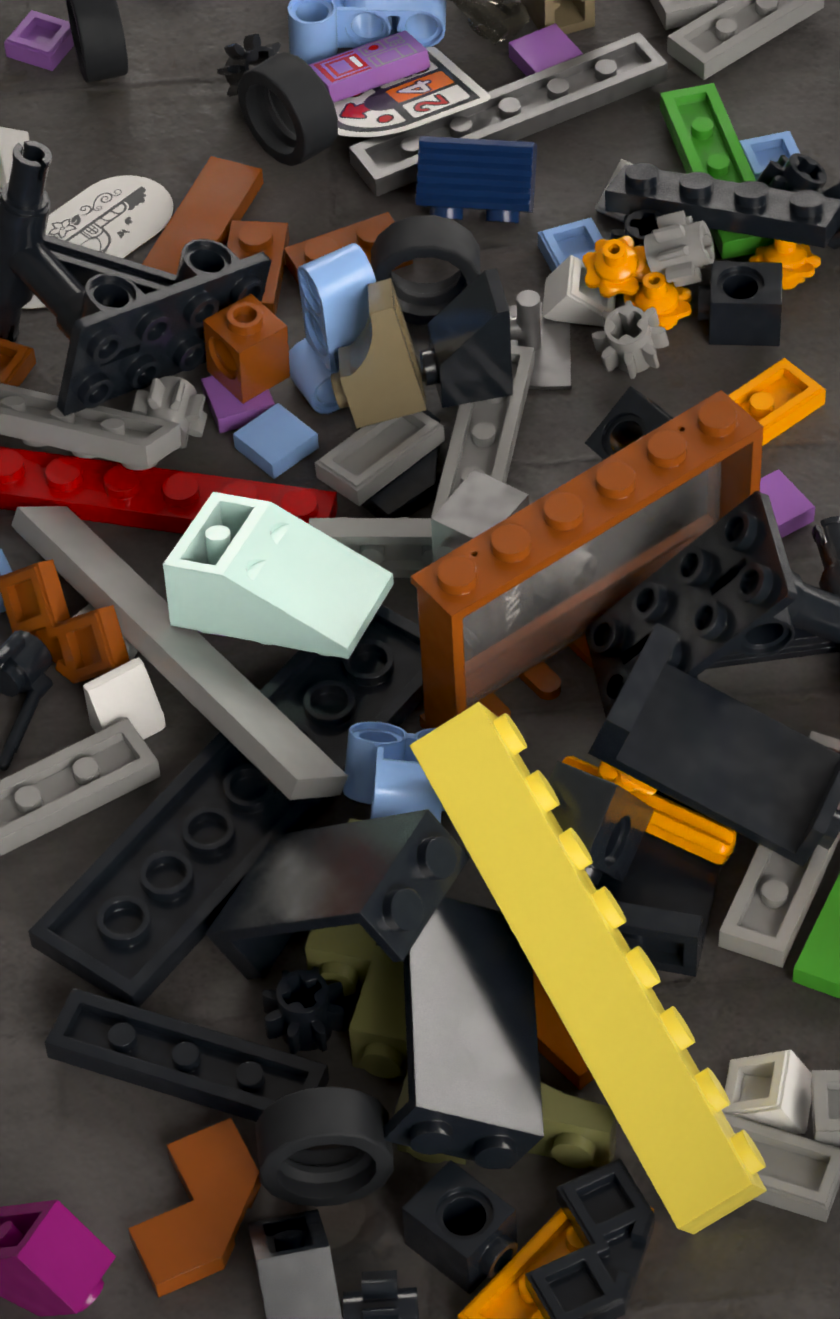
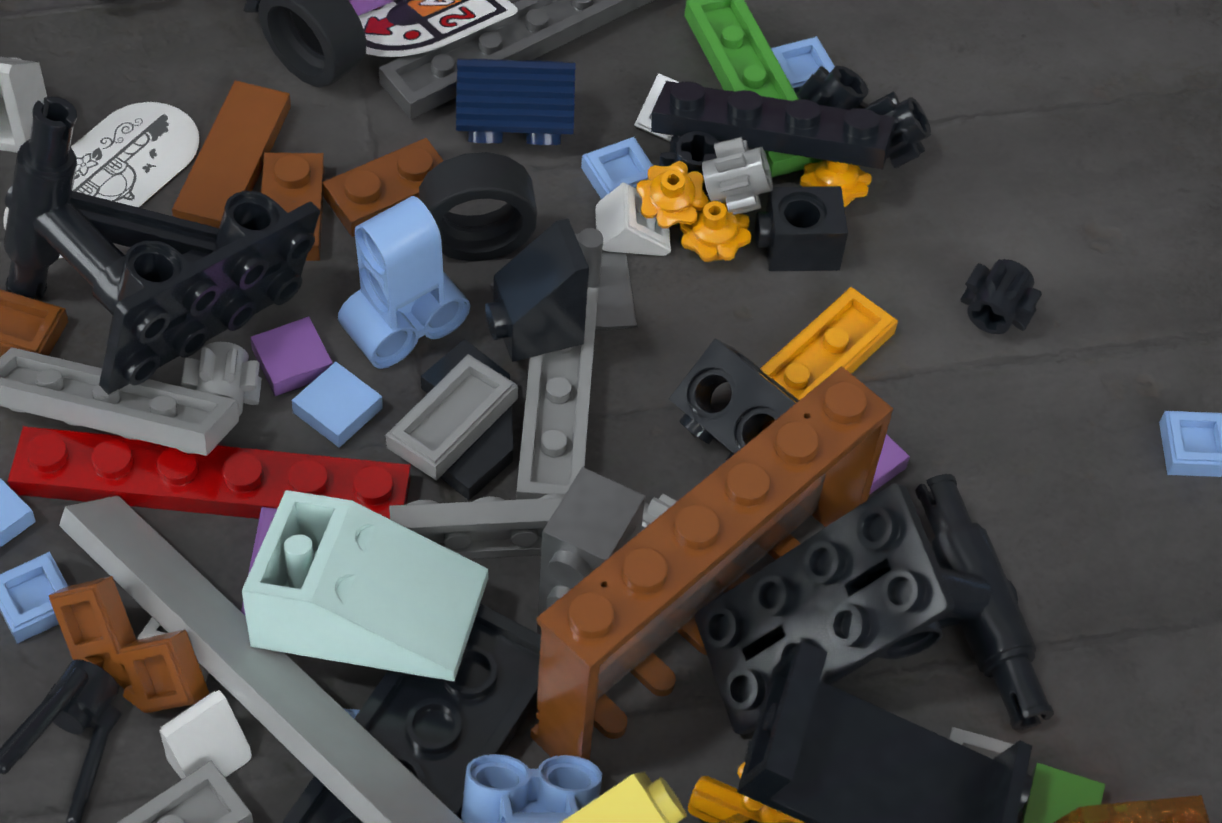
camera: 15 degrees left, 5 degrees up
dark orange brick [203,294,290,404] -> none
dark tan arch [331,278,427,428] -> none
light grey gear [592,300,669,379] -> none

